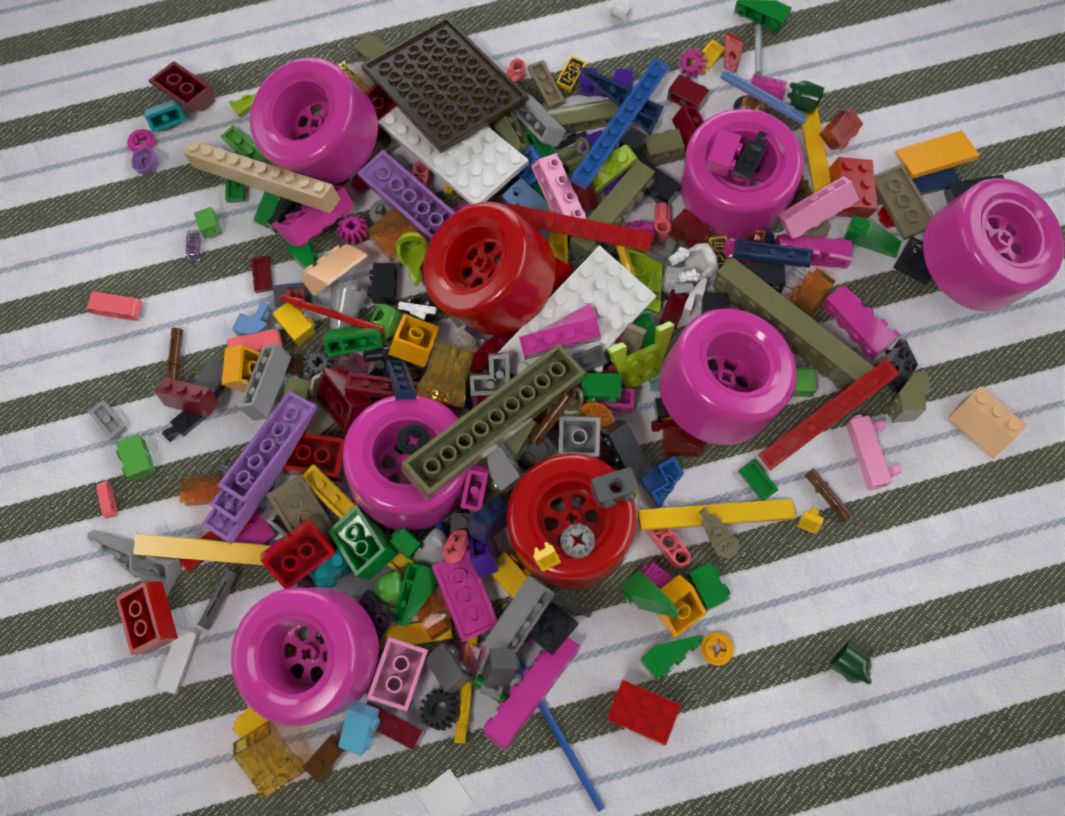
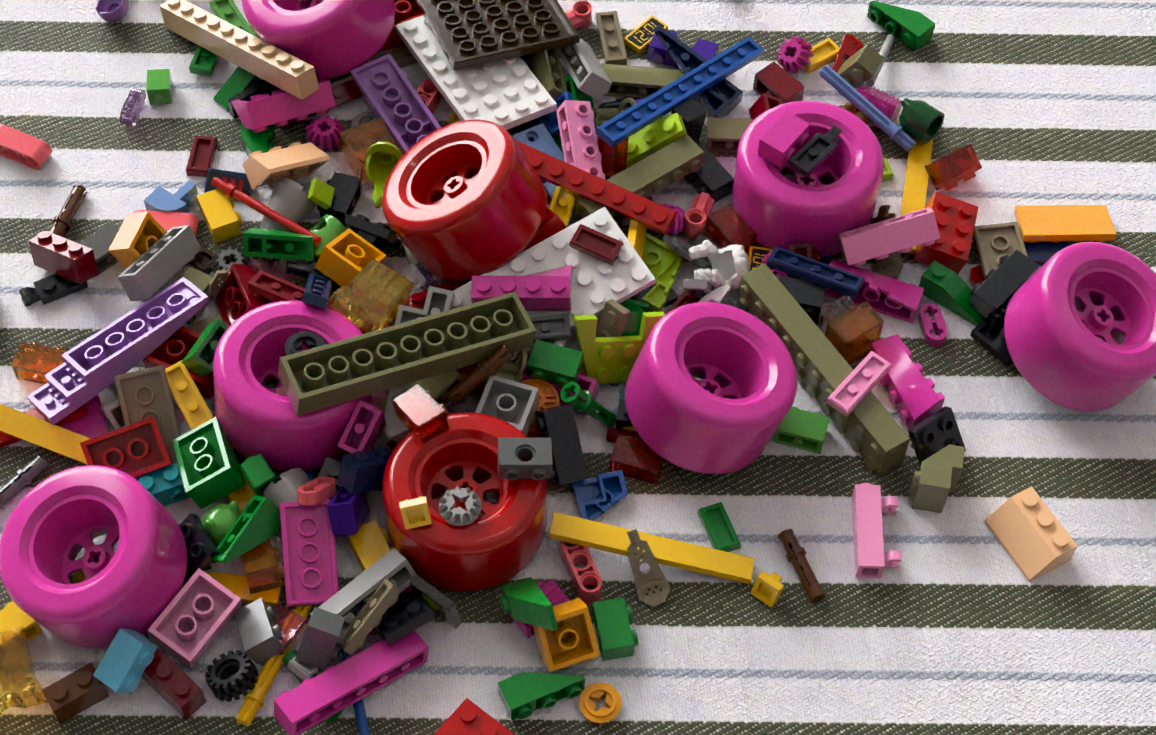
camera: 10 degrees right, 15 degrees down
red plate [758,358,900,471] -> none
none -> green brick [181,319,229,377]
none -> lime tile [308,177,335,210]
none -> dark tan plate [340,577,401,656]
none -> clear red brick [391,383,449,444]
none -> green pin [560,382,616,428]
none -> dark red tile [569,224,624,266]
none -> bright pink tile [827,351,892,417]
none -> olive brick [837,44,884,89]
none -> dark pink beam [918,303,947,347]
none -> black brick [969,249,1040,321]

